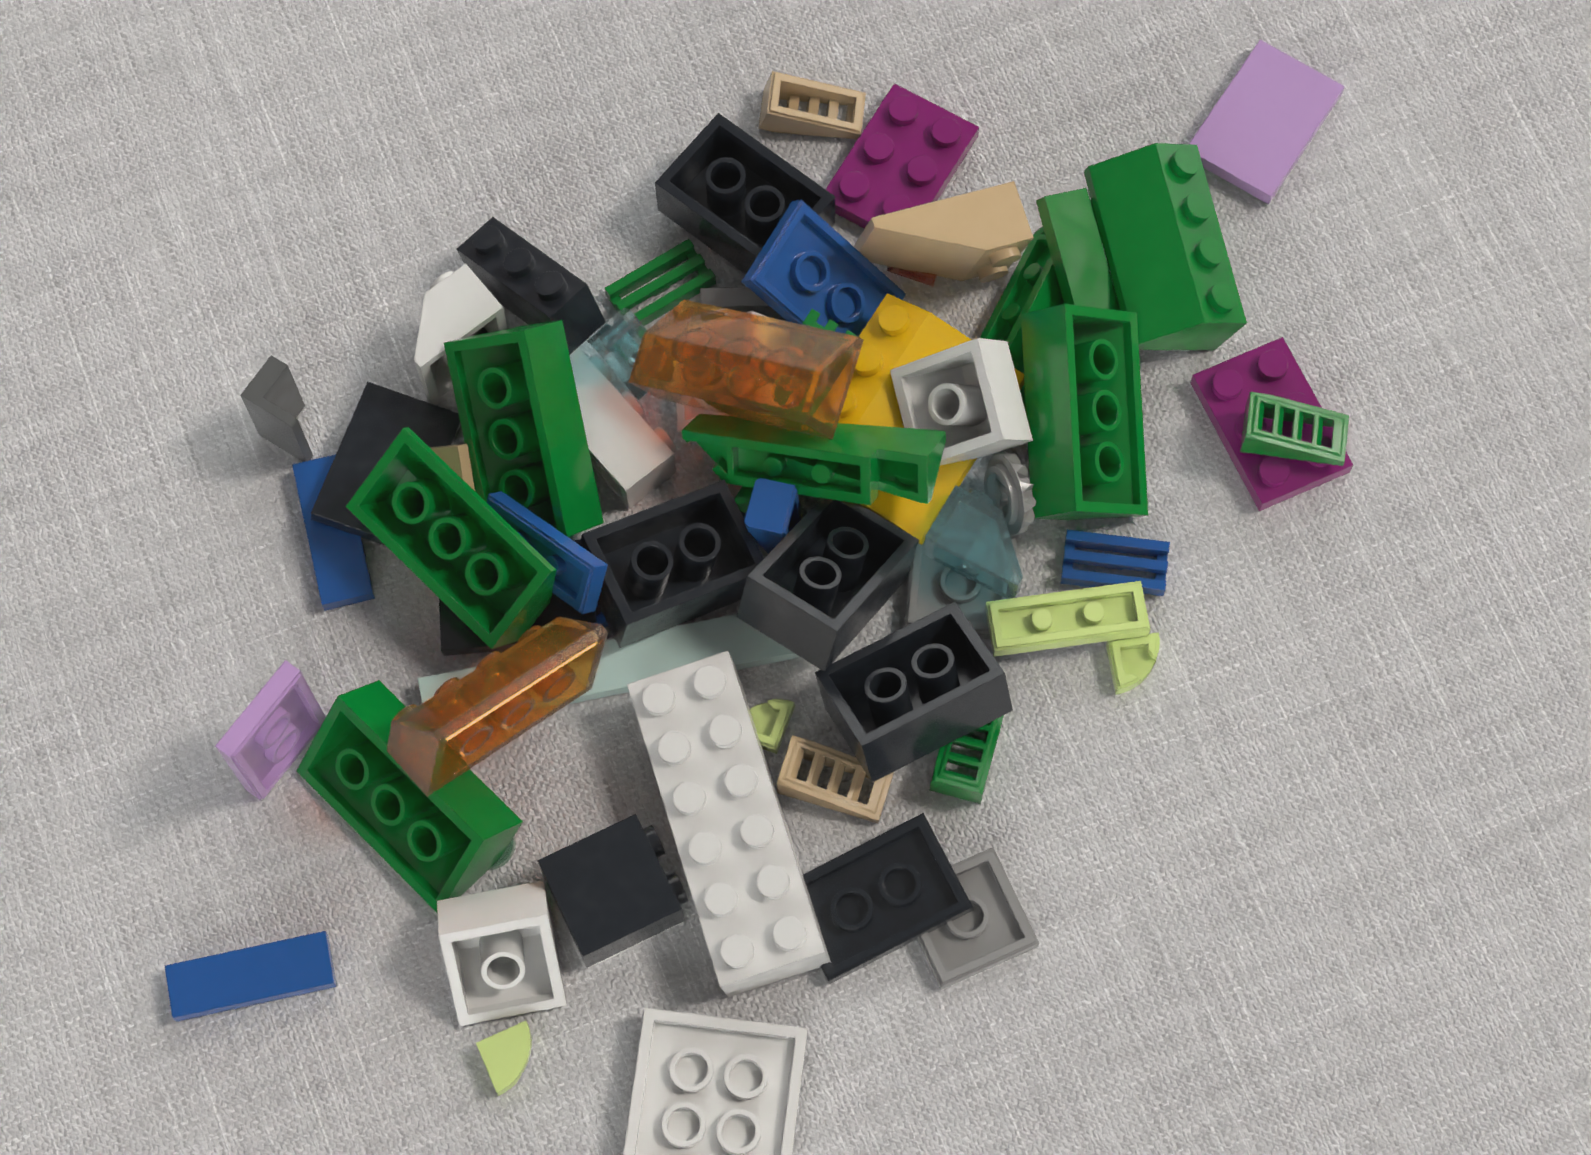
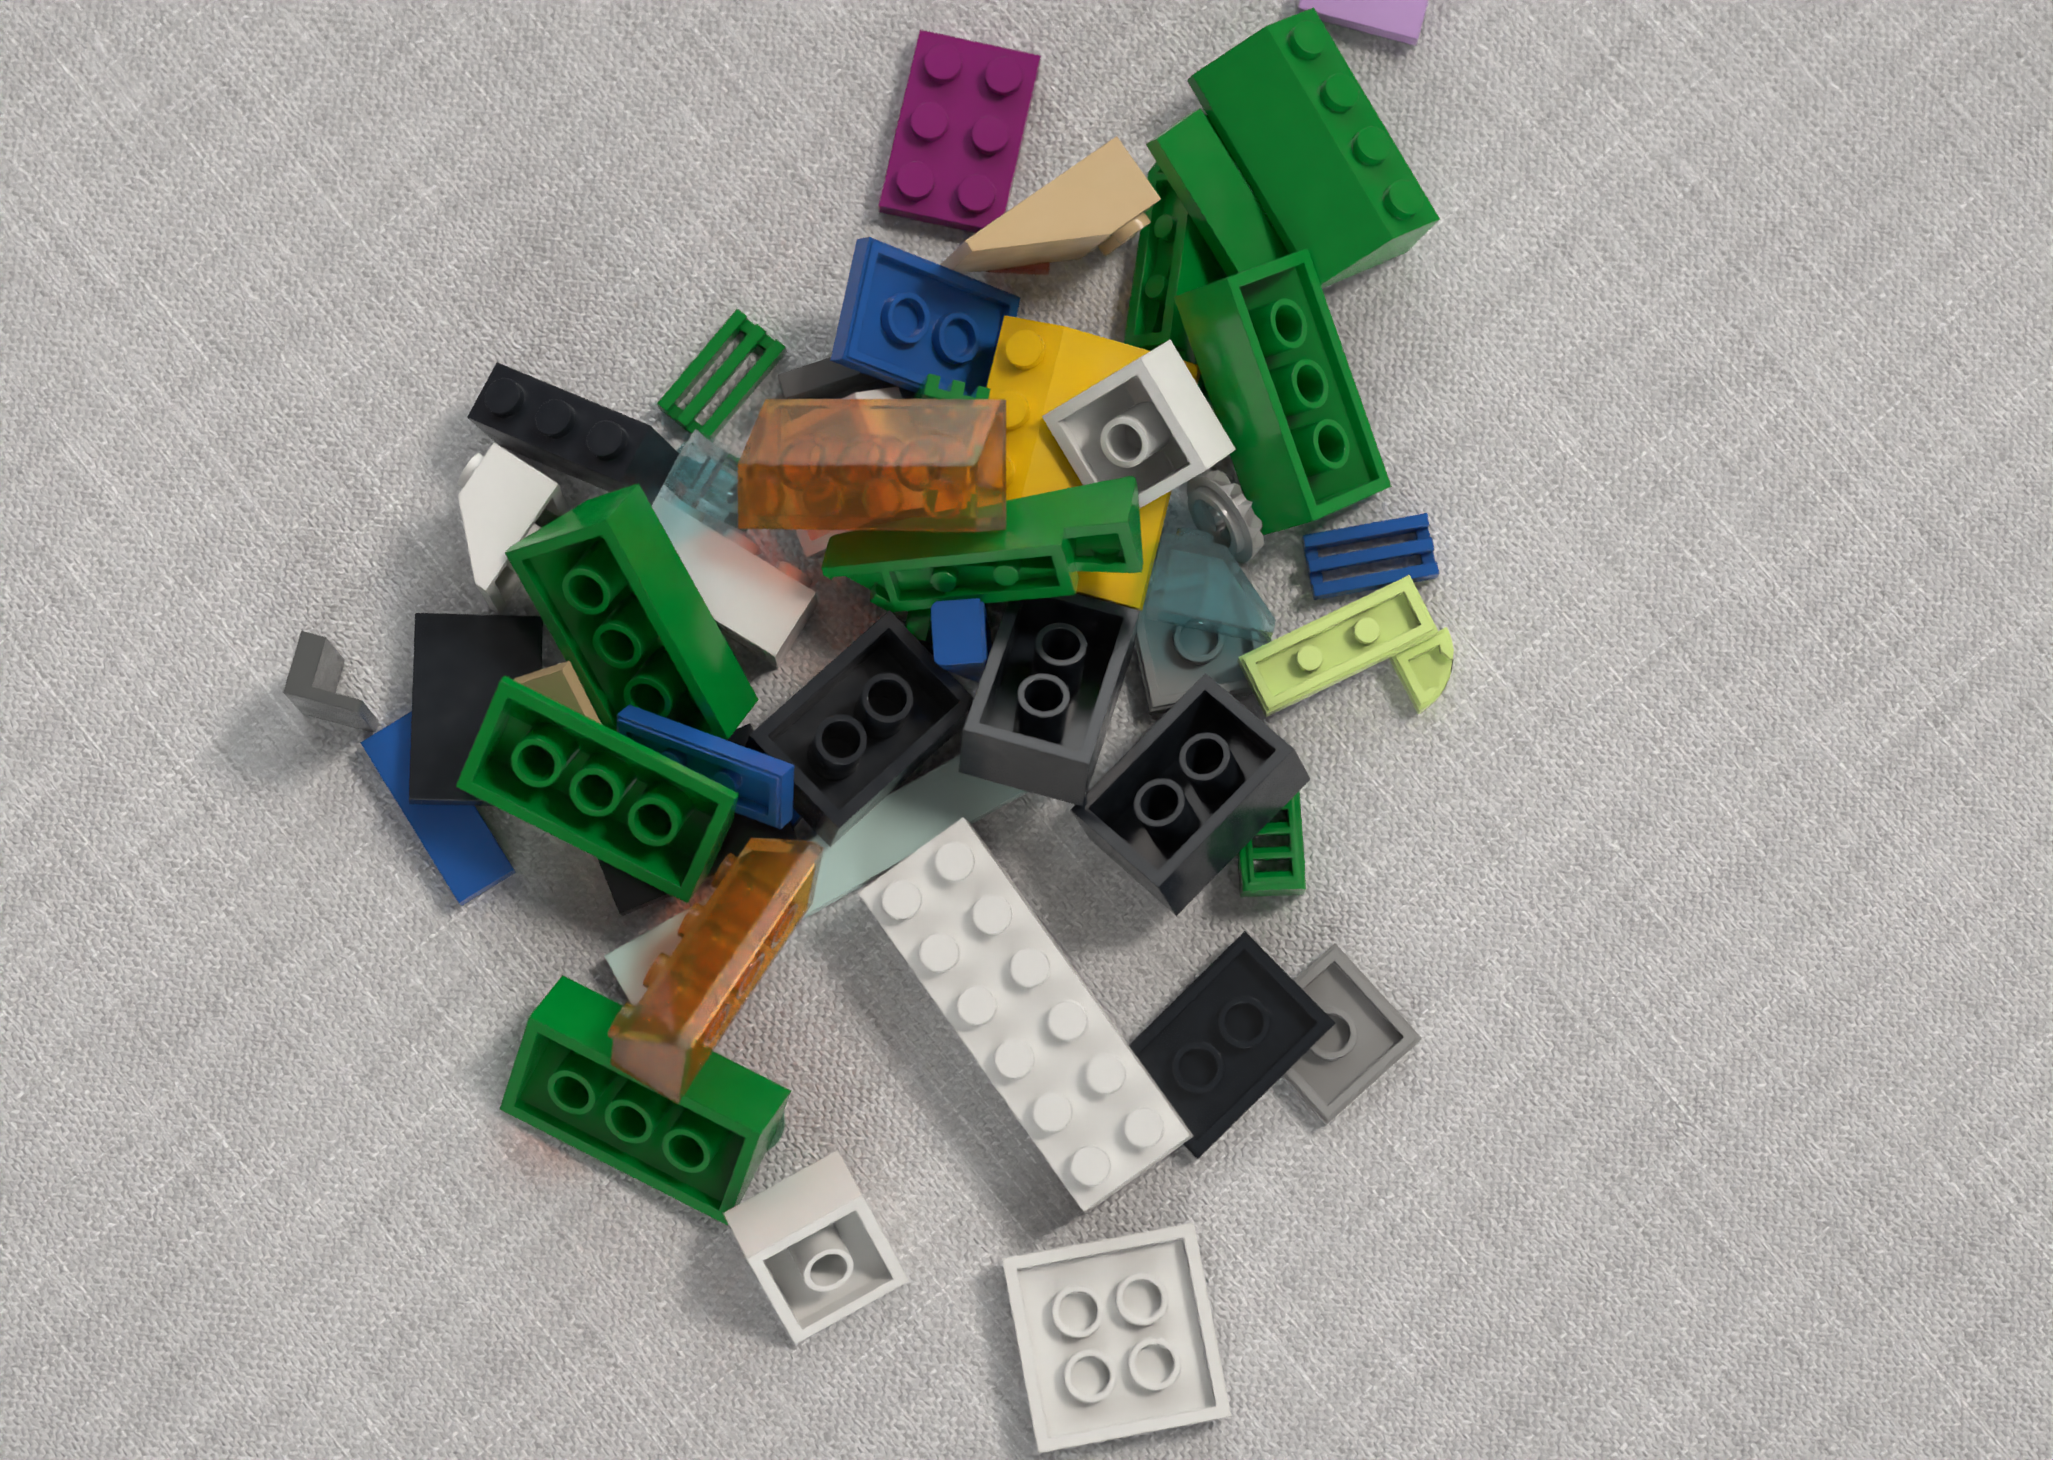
camera: 20 degrees left, 10 degrees up
blue tile [165,931,337,1022] -> none
lavender tile [215,660,326,800] -> none
yellowish green tile [476,1021,532,1096] -> none
black piece [537,814,688,969] -> none
black brick [655,113,836,274] -> none
yellowish green tile [750,699,795,754] -> none
tan slope [758,71,866,139] -> none
tan slope [777,735,894,823] -> none
magenta plate [1190,337,1353,511] -> none
green slope [1240,392,1349,466] -> none

